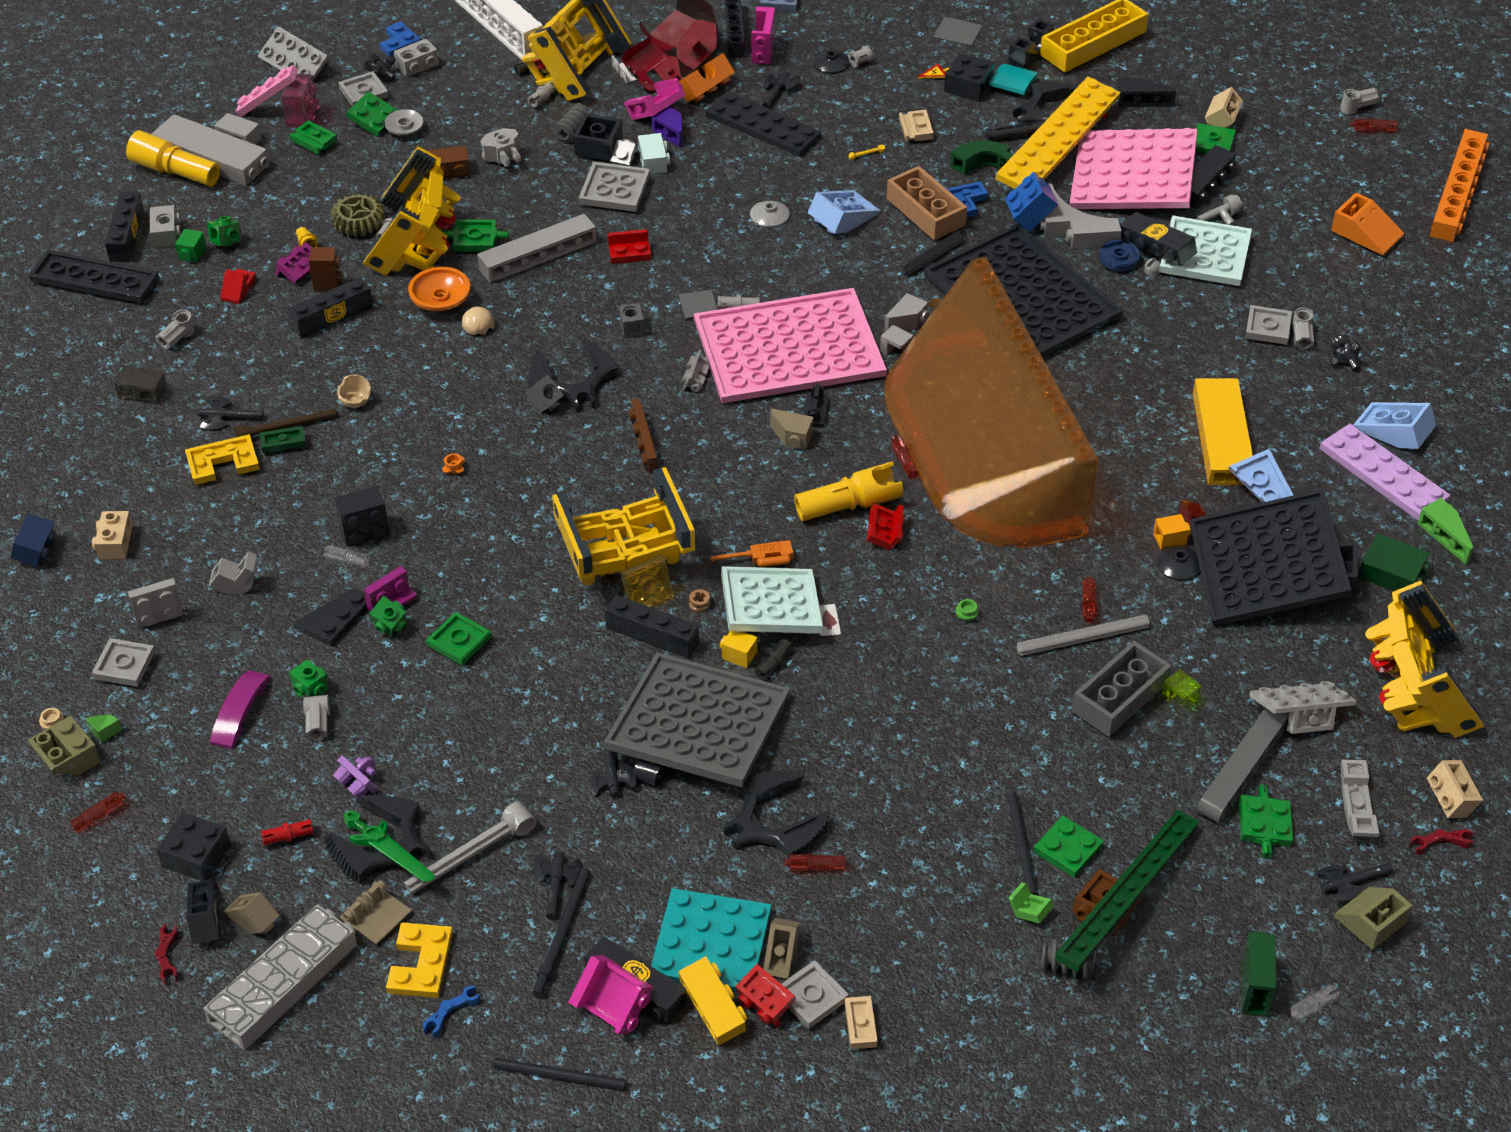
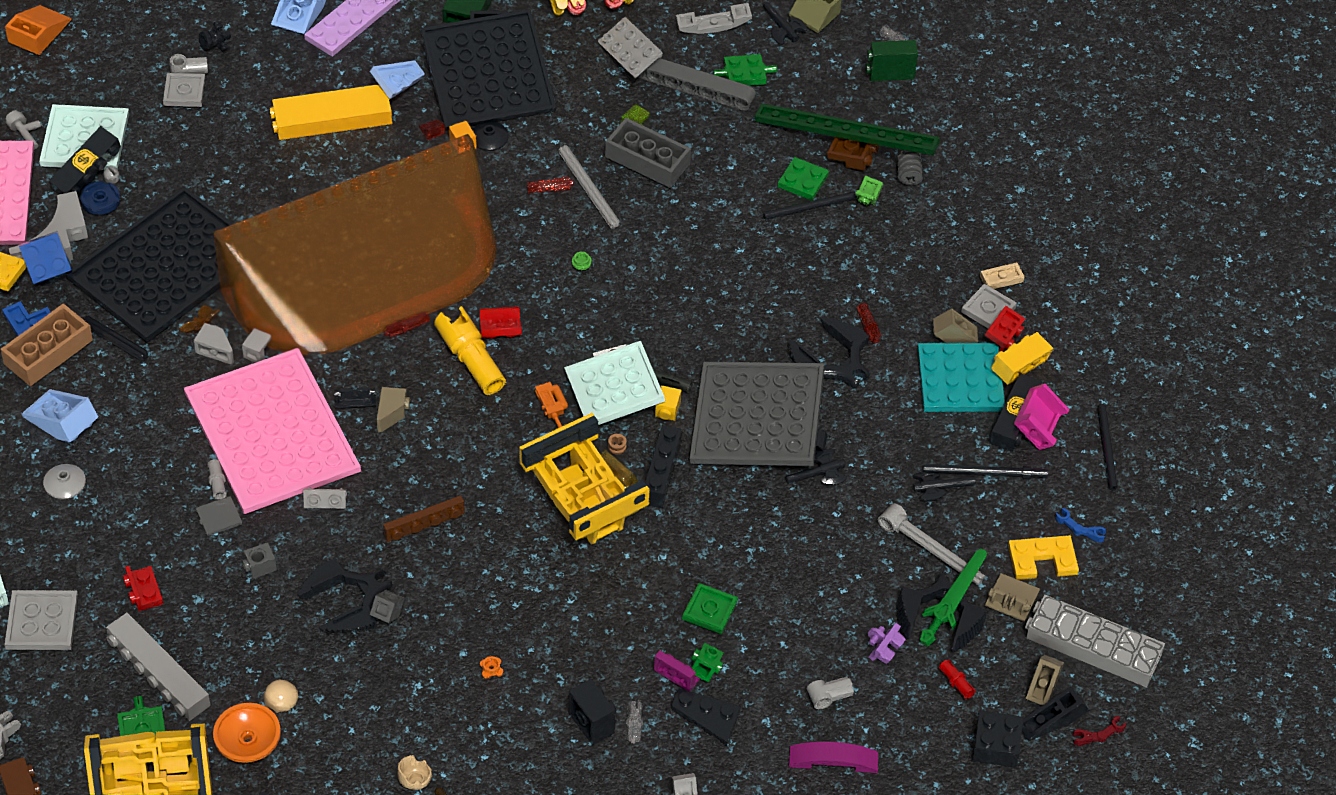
camera: 105 degrees left, 5 degrees up
green brick [289,659,329,697] -> none

